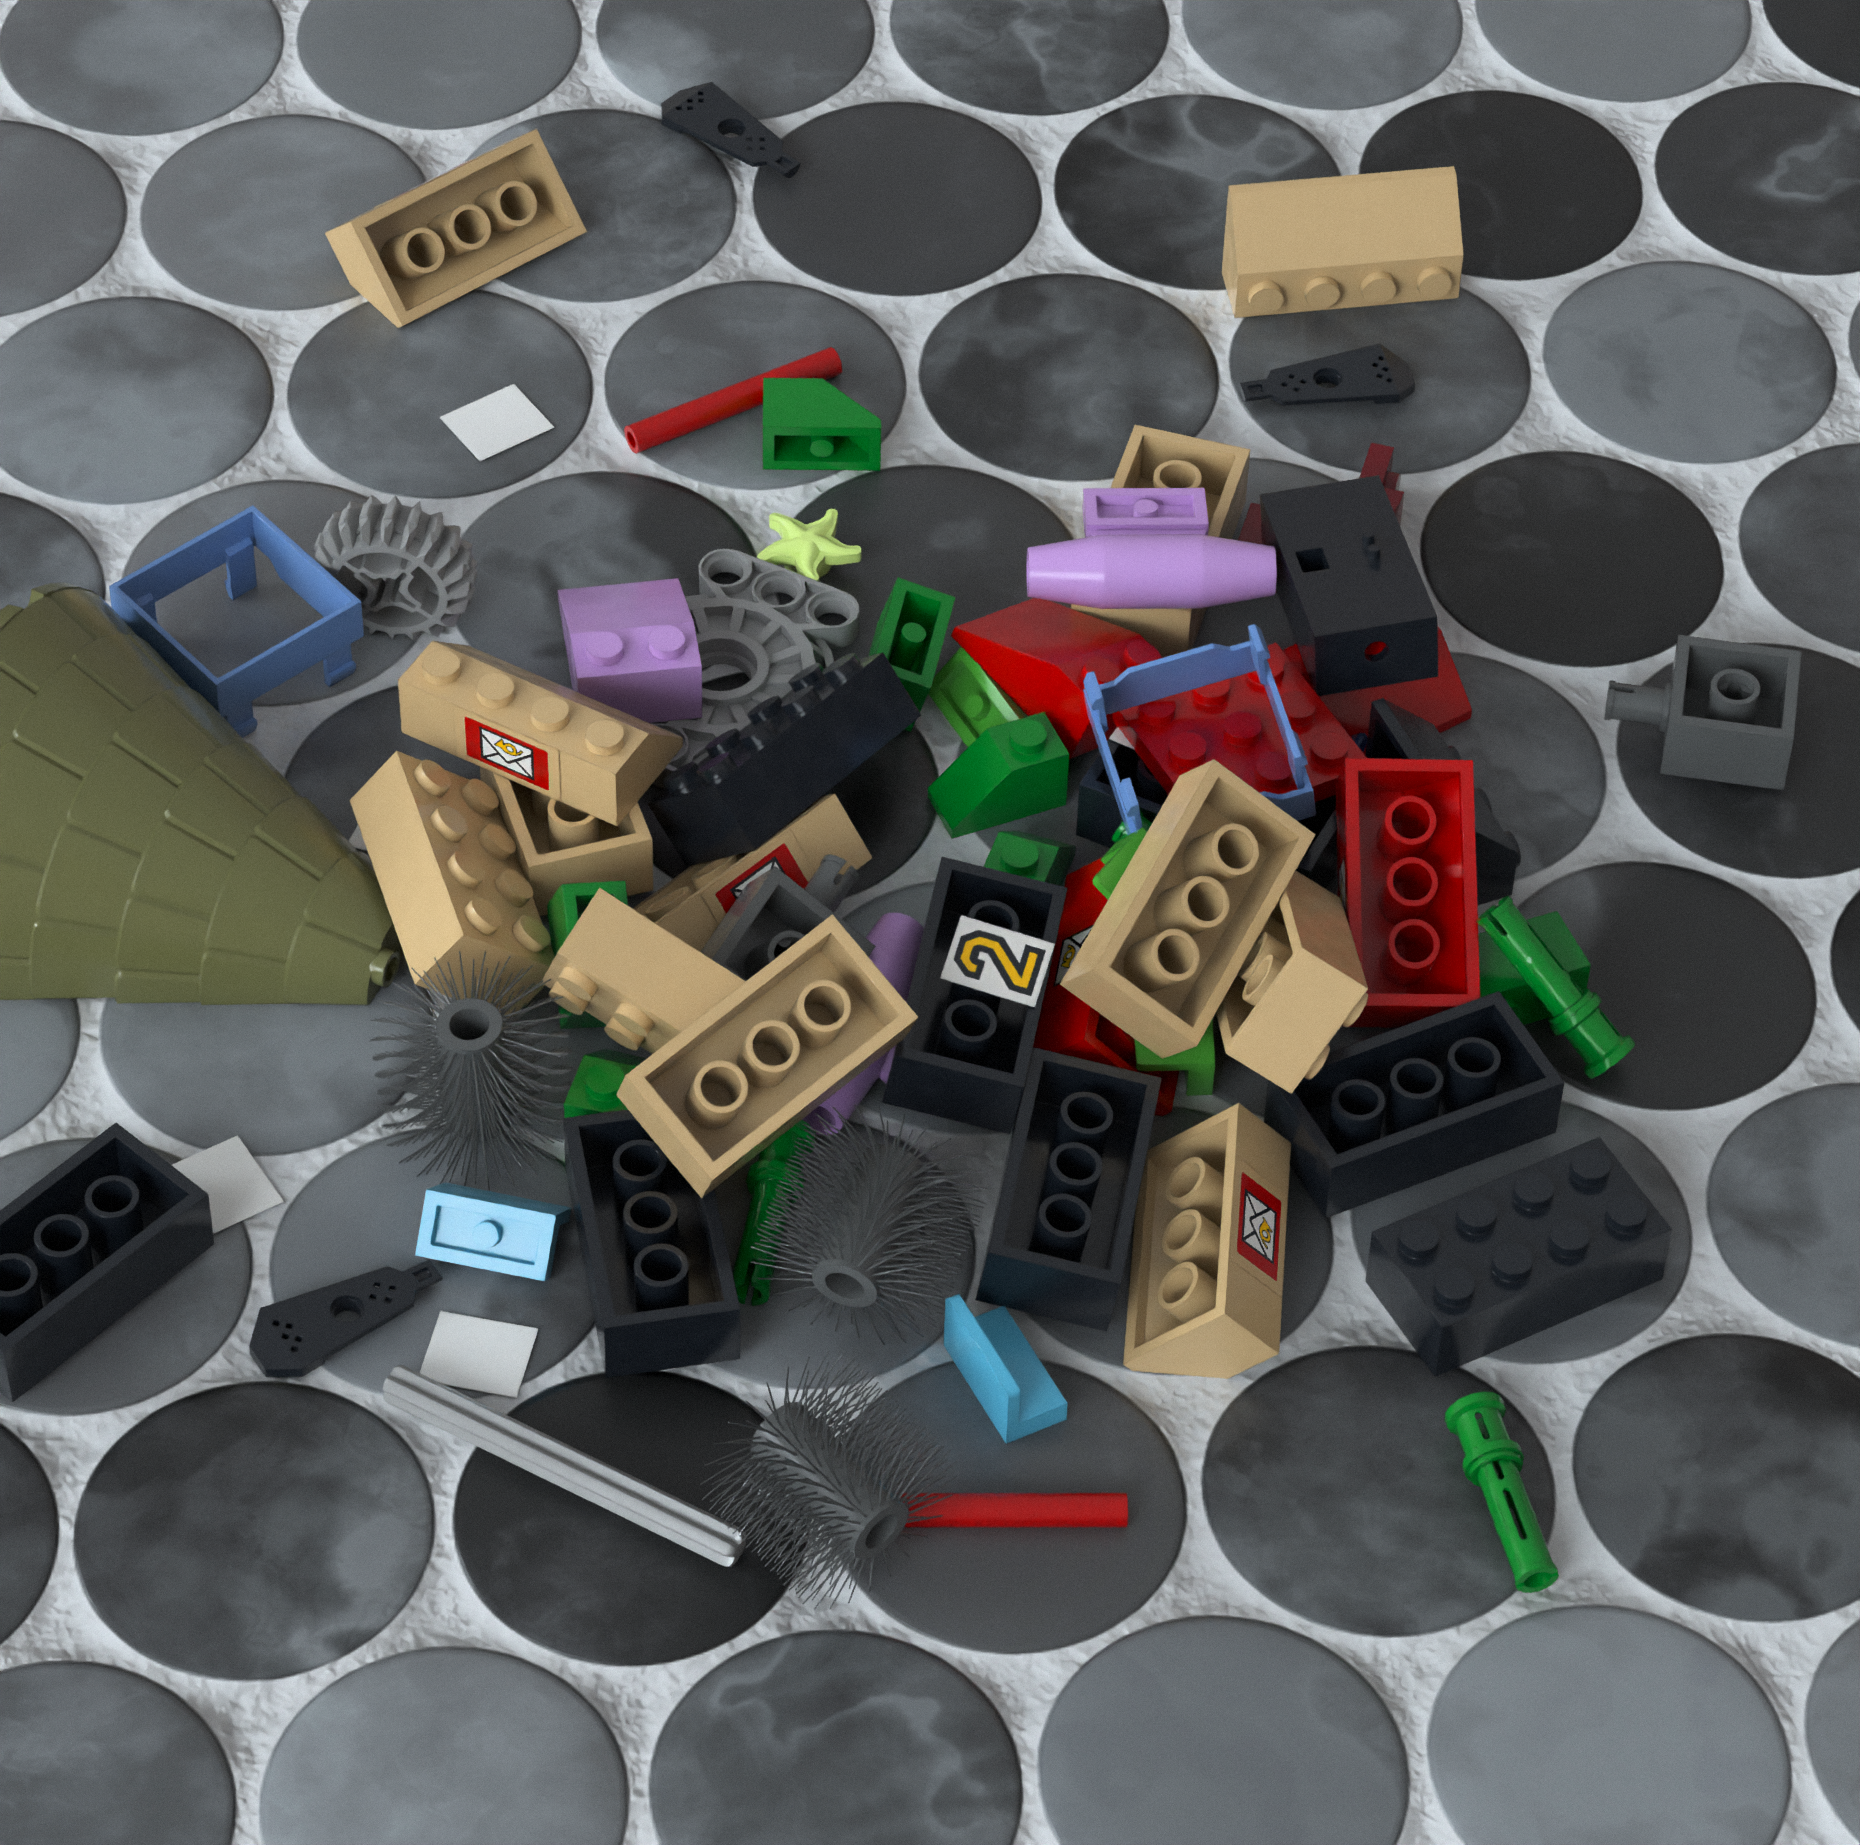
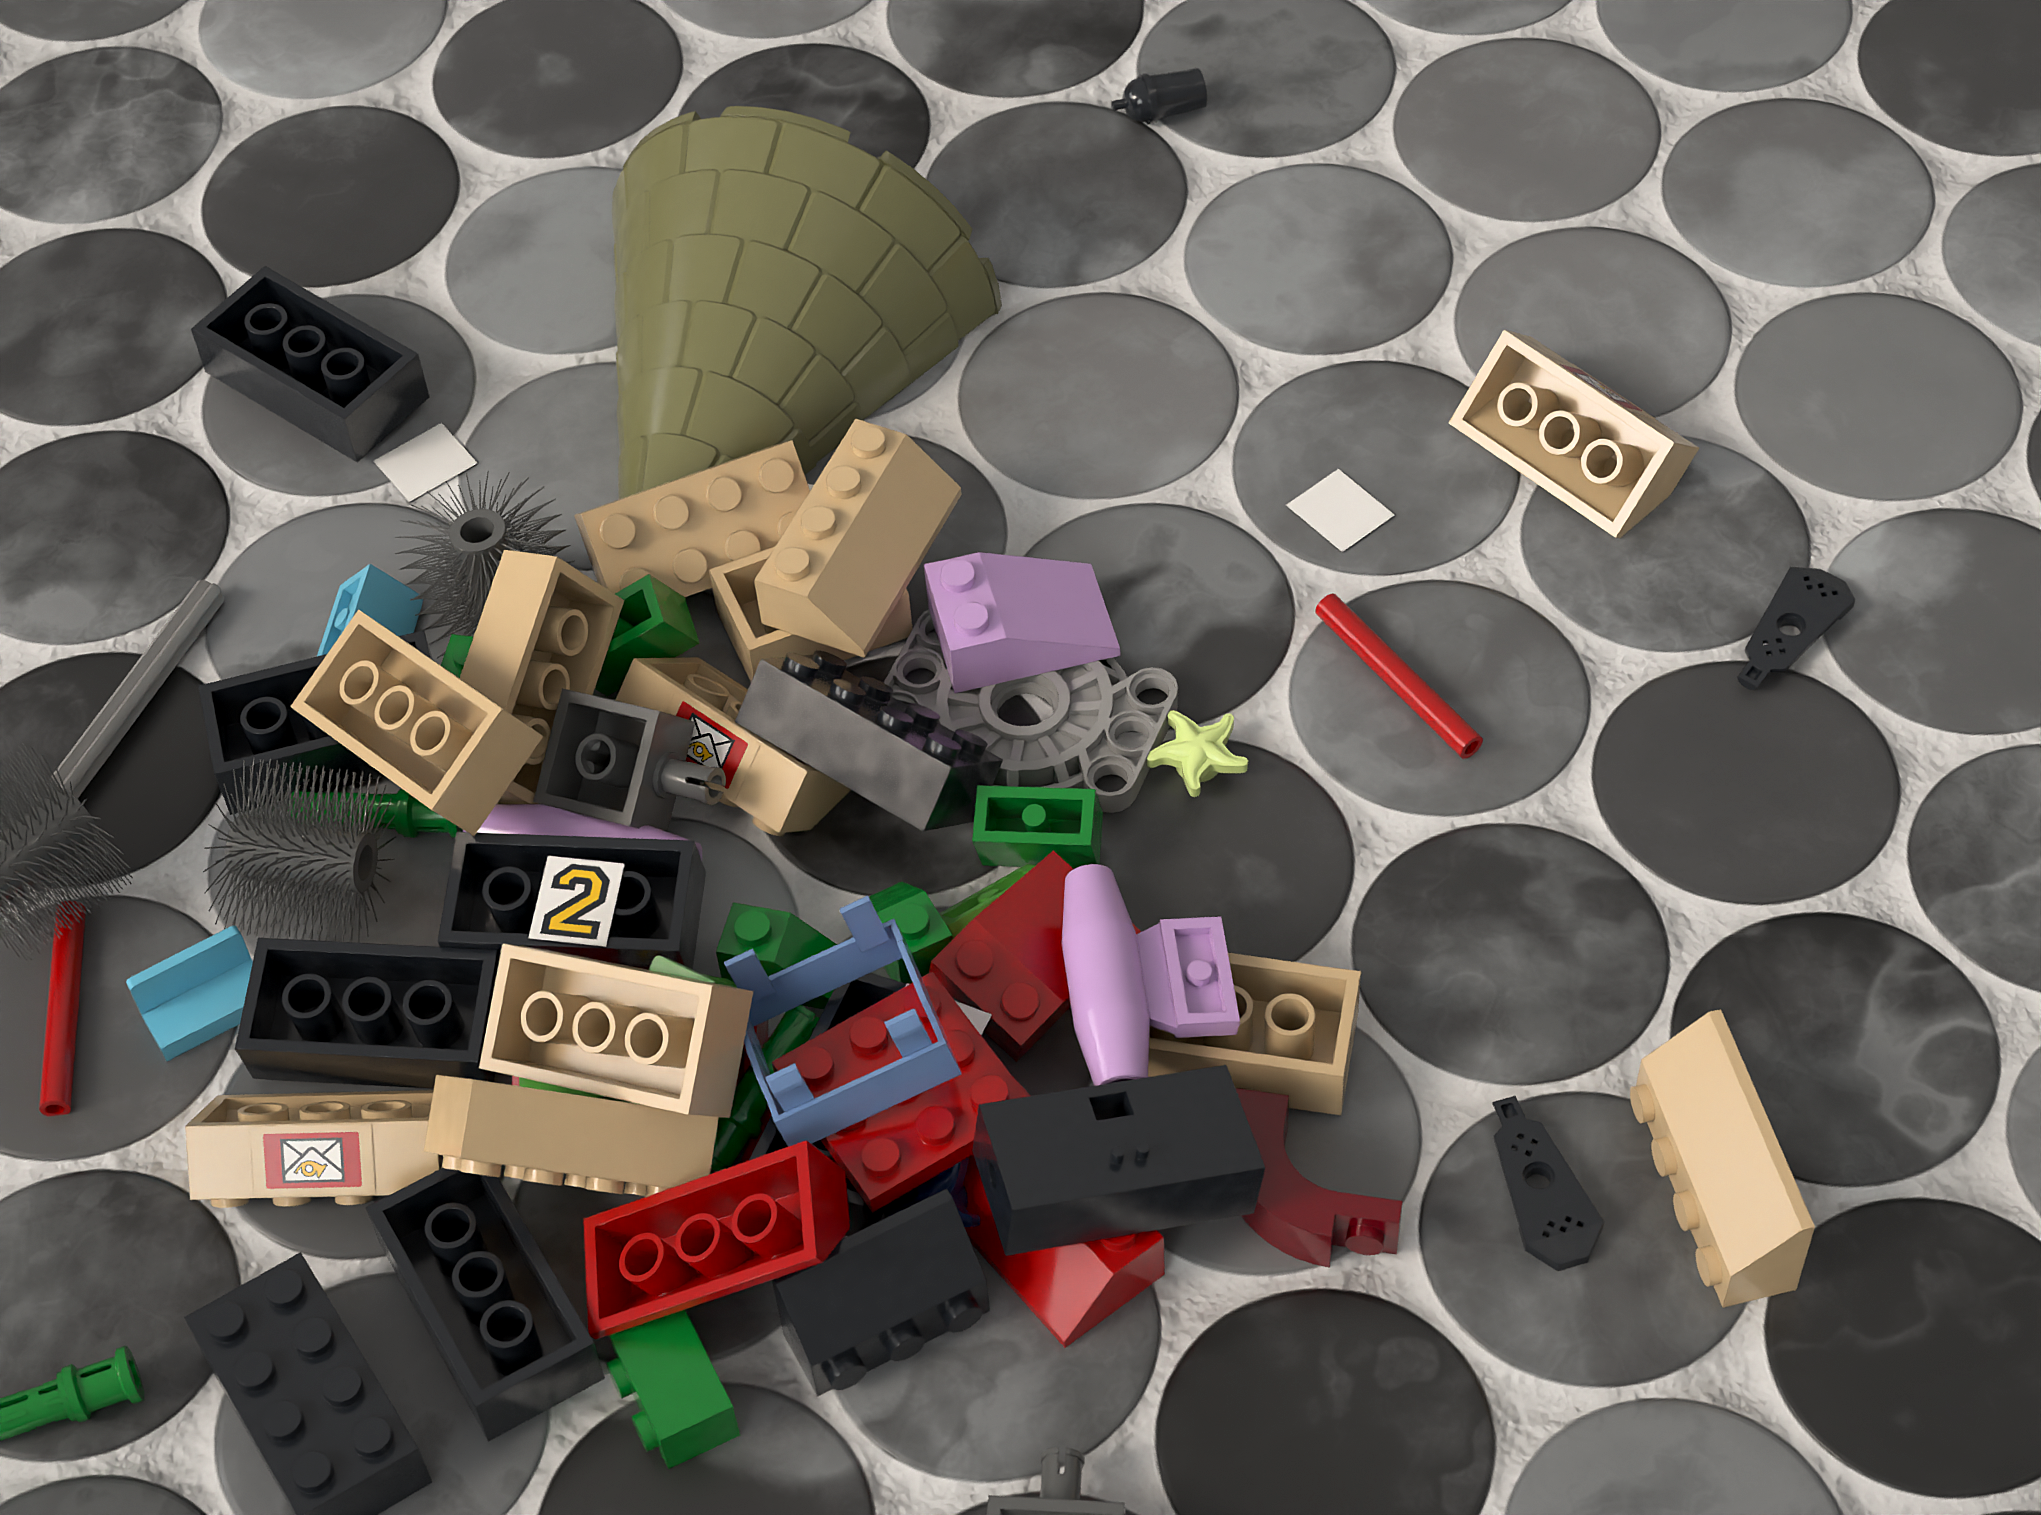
camera: 90 degrees right, 5 degrees up
medium blue piece [109,505,364,738] -> none
black piece [249,1259,443,1377] -> none
light grey gear [313,495,477,641] -> none
white sticker [420,1311,539,1398] -> none
green slope [763,378,881,471] -> none
green pin [1476,895,1636,1079] -> none

